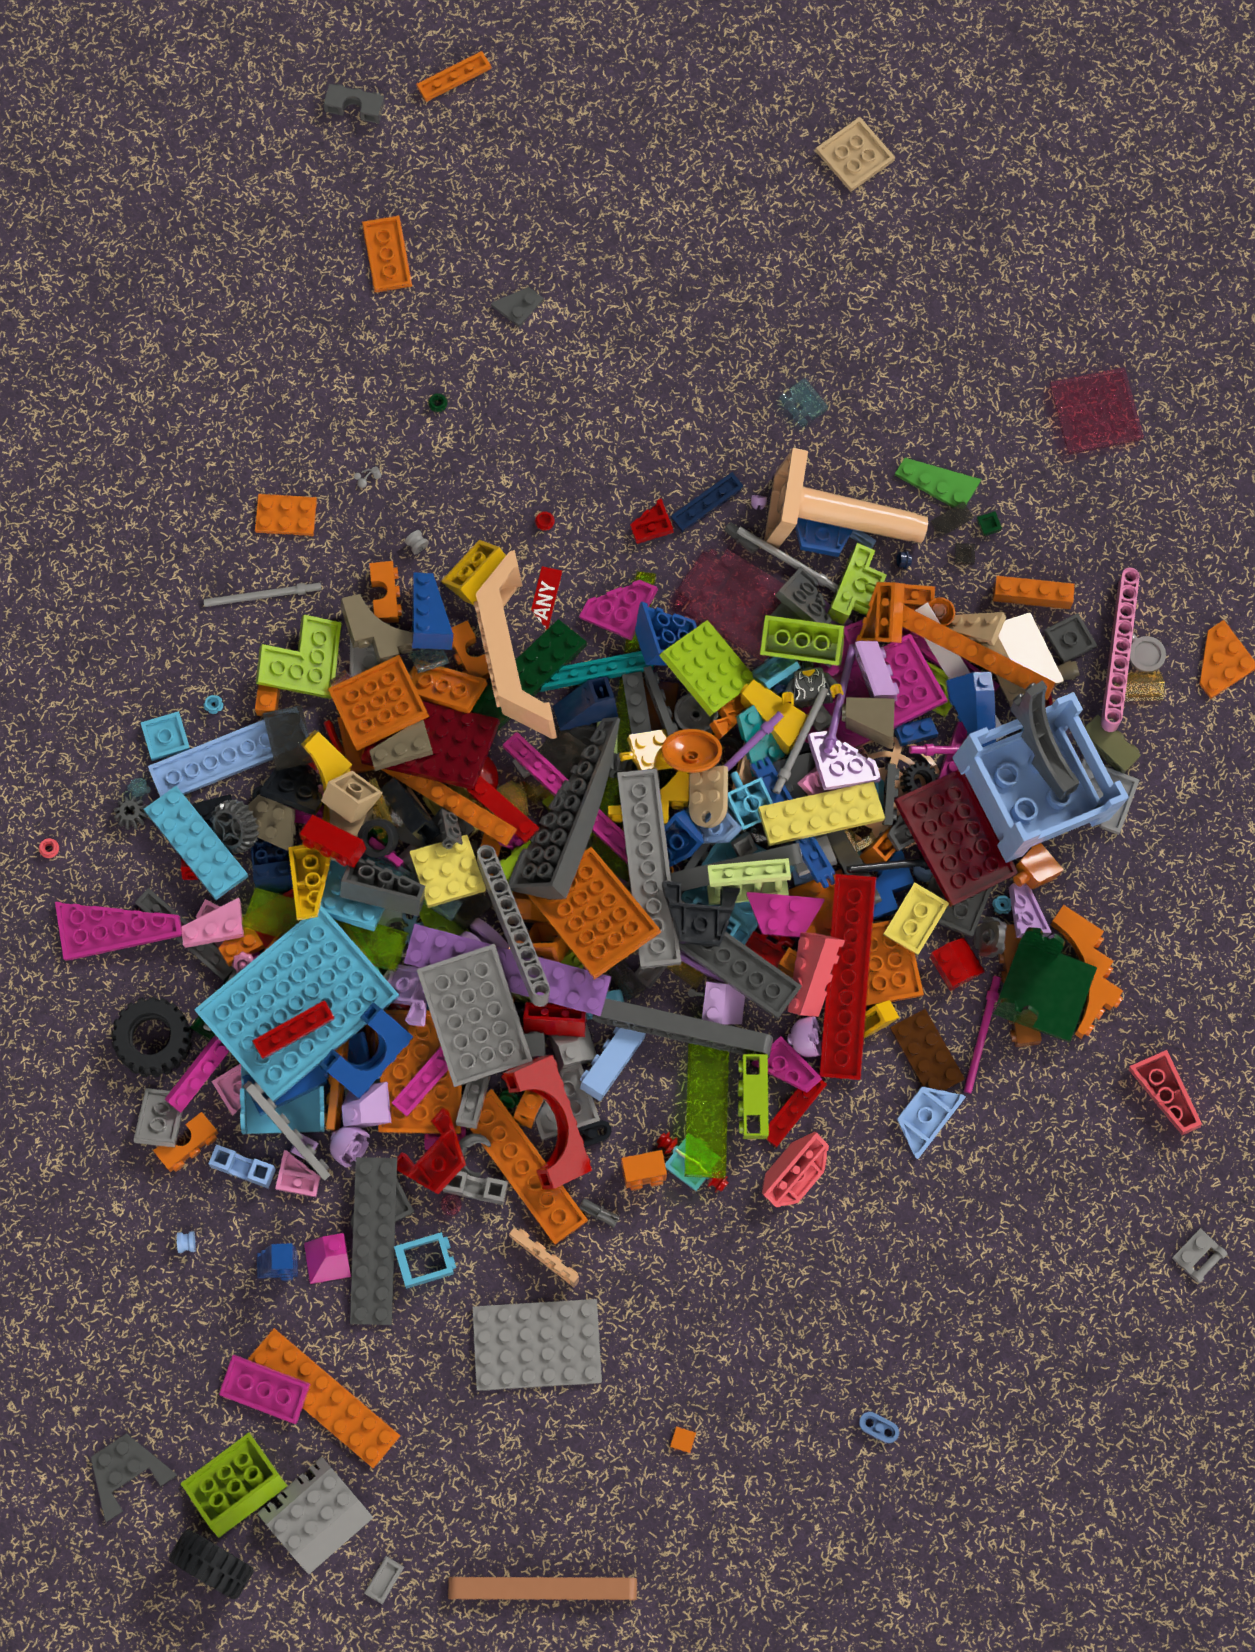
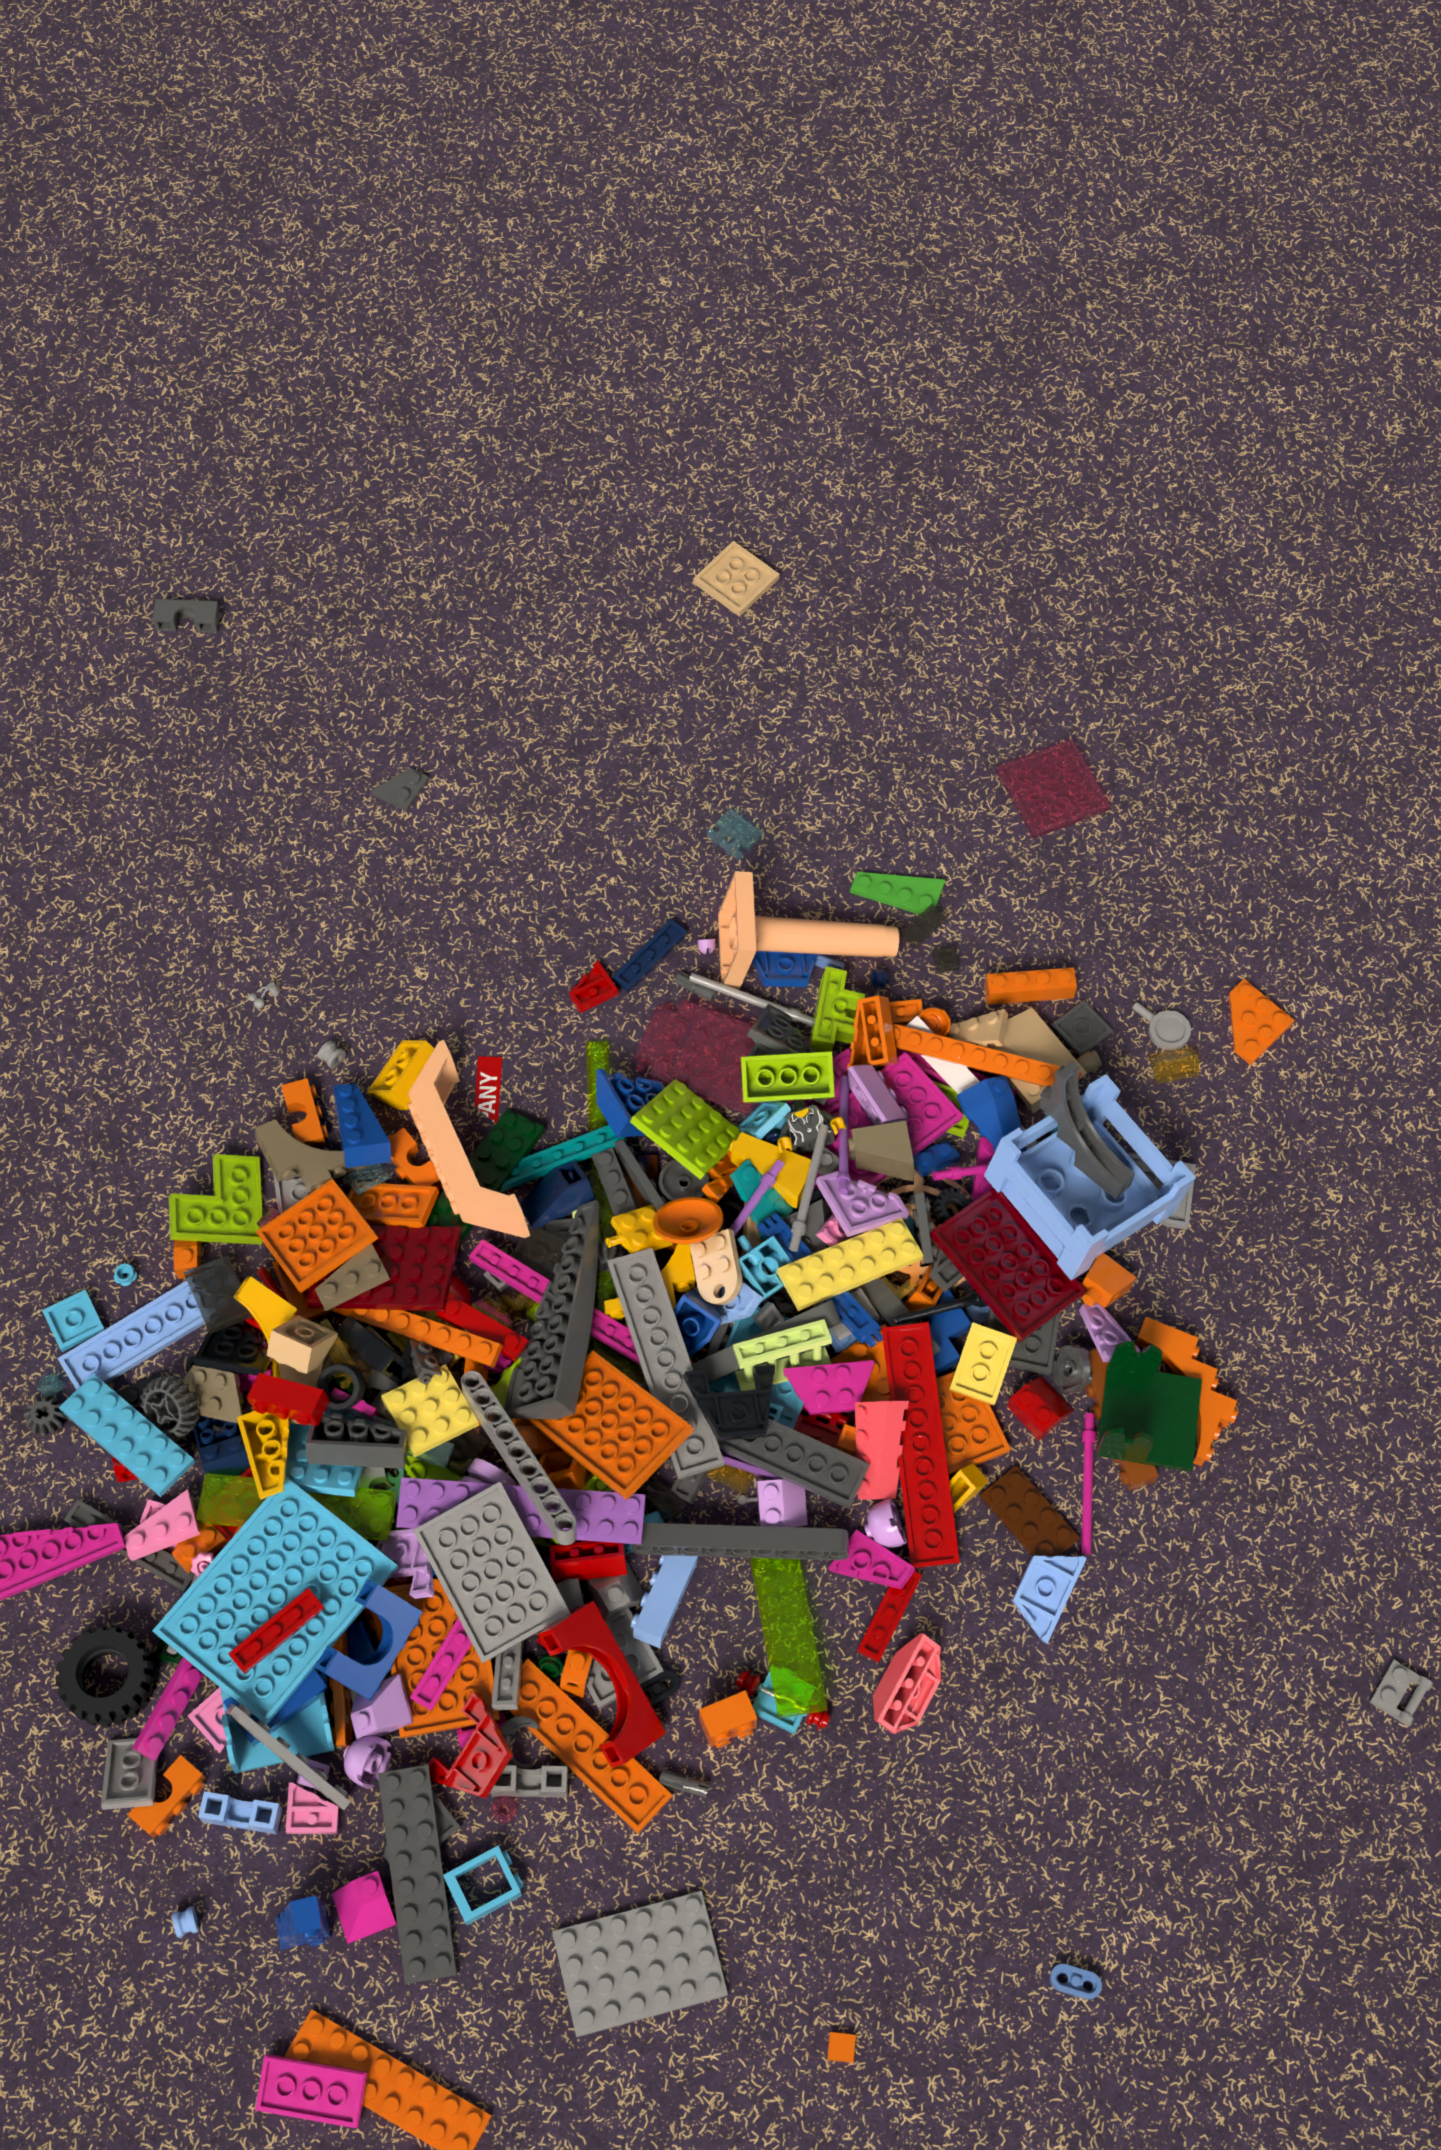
camera: 10 degrees left, 10 degrees down
light grey bar [204,583,322,607] -> none
orange plate [255,494,317,536] -> none
orange tile [362,216,412,293] -> none
orange plate [416,51,491,102] -> none
dark green plate [428,394,448,413] -> none
light nougat wing [509,1228,579,1288] -> none
red plate [535,512,555,531] -> none
dark pink plate [579,580,658,641] -> none
lime piece [738,1054,769,1139] -> none
dark green plate [976,511,1002,537] -> none
medium azure plate [992,895,1011,914] -> none
olive brick [1085,715,1141,774] -> none
bright pink beam [1101,568,1140,732] -> none
coral wedge [1129,1050,1202,1135] -> none

